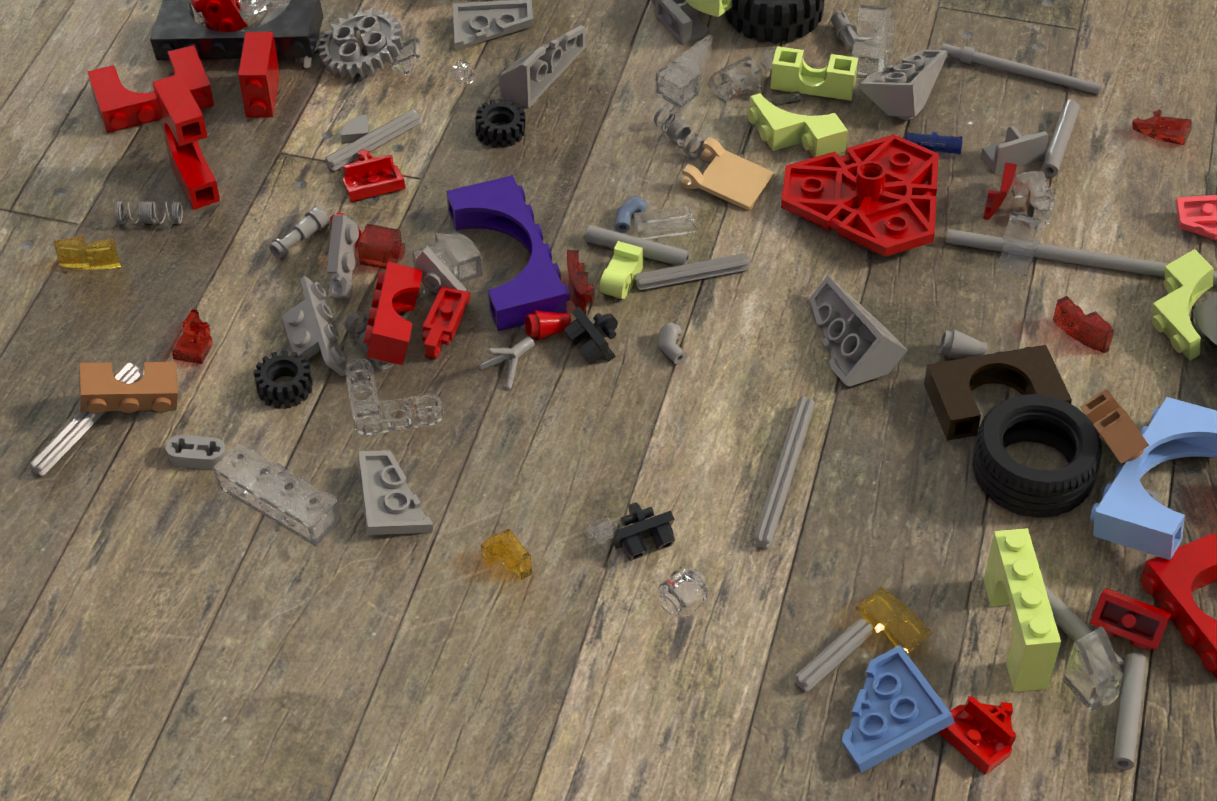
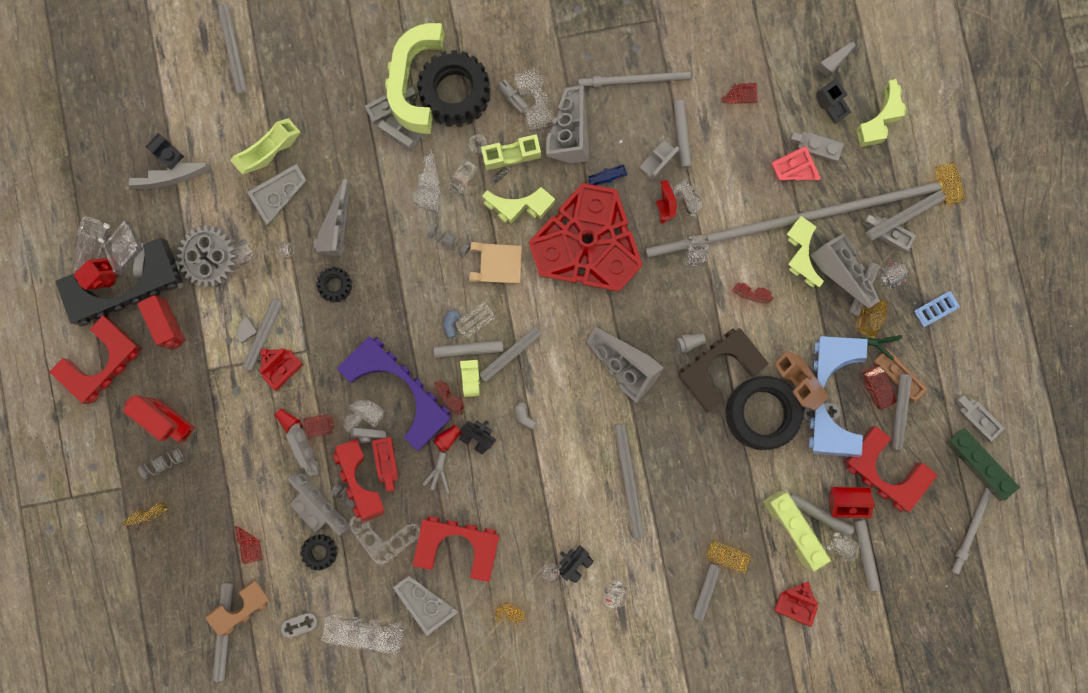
camera: 25 degrees left, 35 degrees up
light grey piece [269,206,330,259] -> none
medium blue plate [842,645,954,773] -> none
none -> red arch [413,516,500,582]

